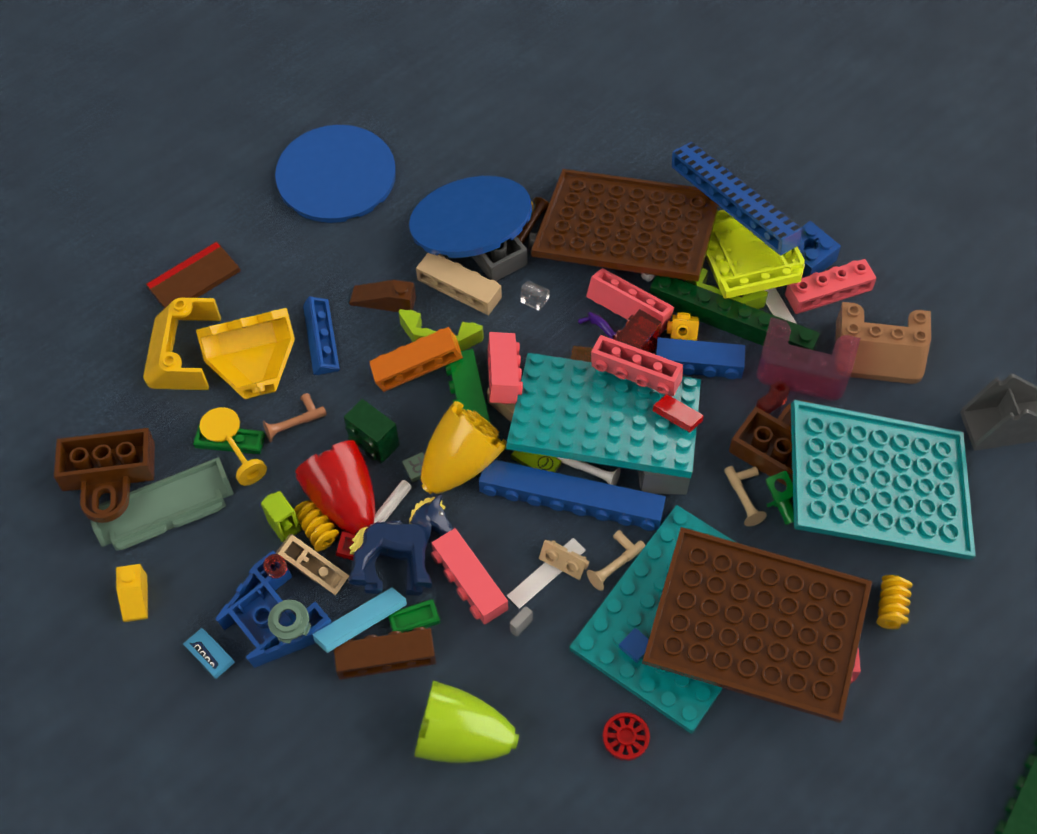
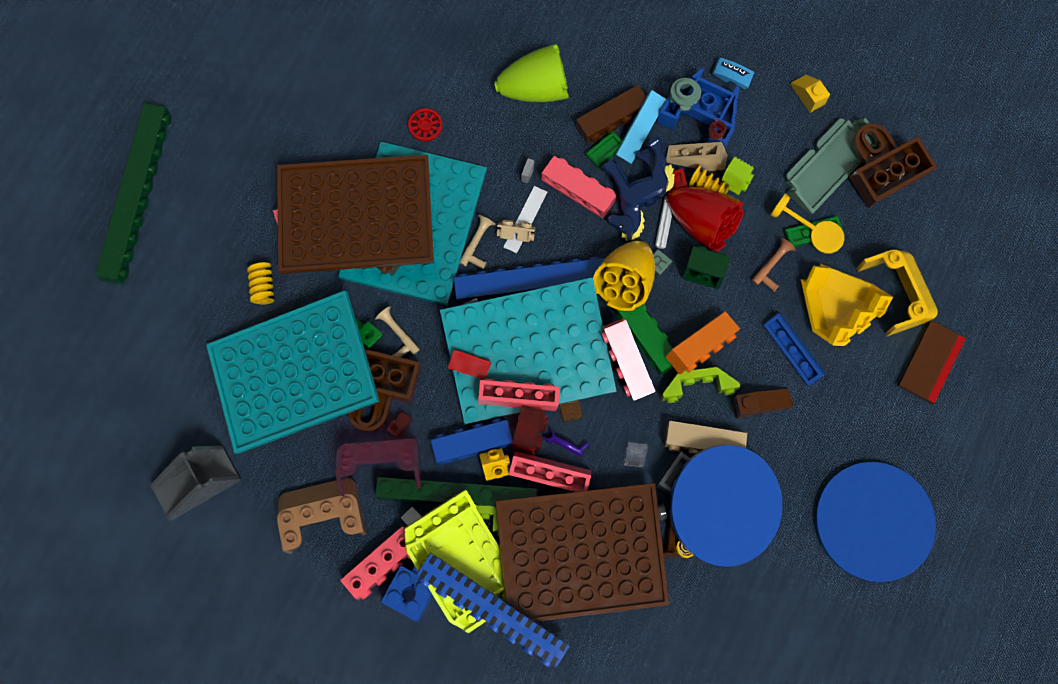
camera: 155 degrees right, 15 degrees up
blue tile [619,628,649,663] -> none

